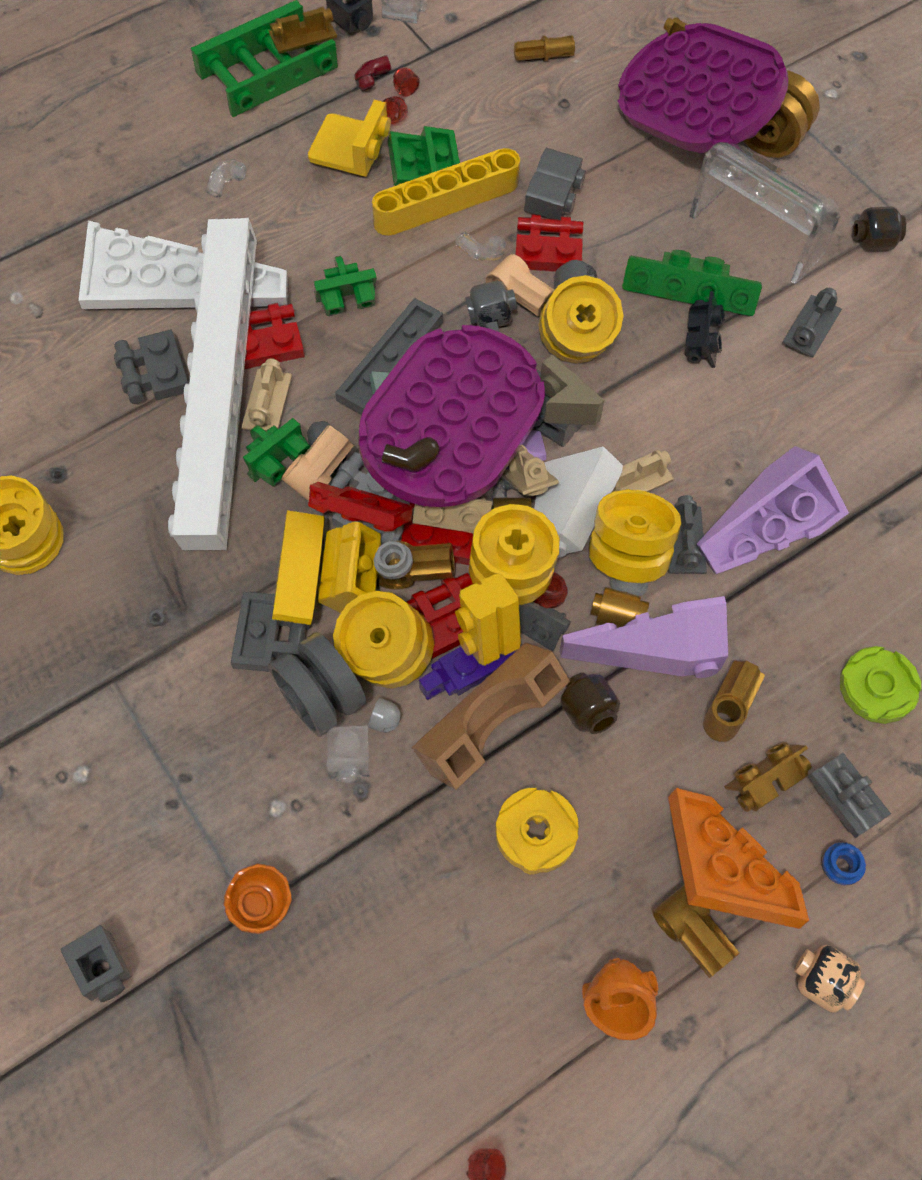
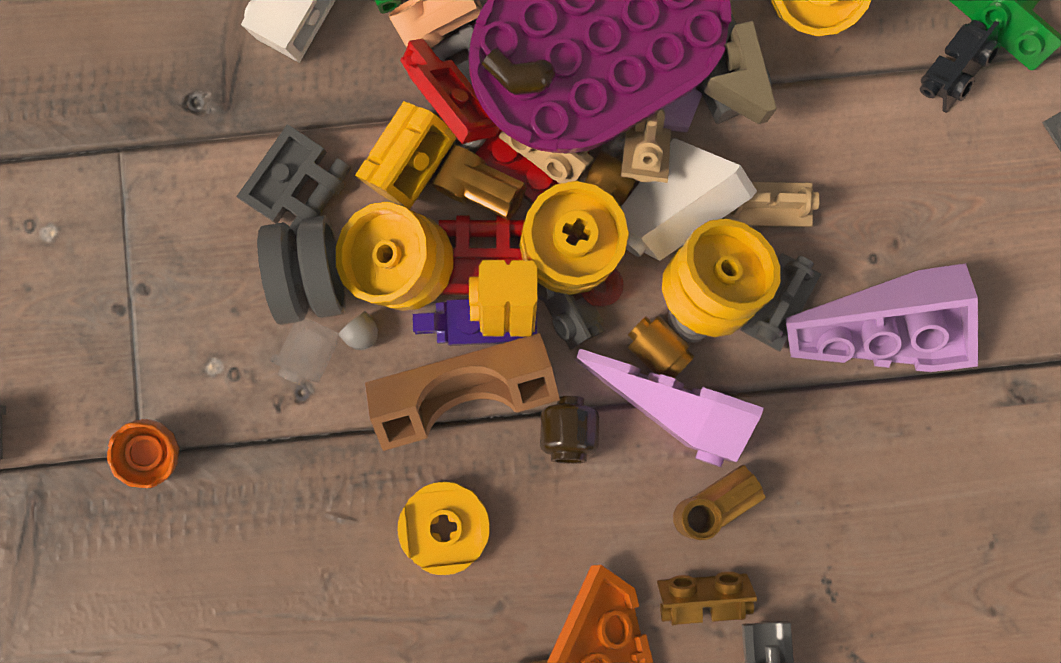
camera: 30 degrees right, 20 degrees up
yellow slope [272,510,324,625] -> none
light grey plate [374,541,413,579] -> none
lime tile [840,646,921,724] -> none

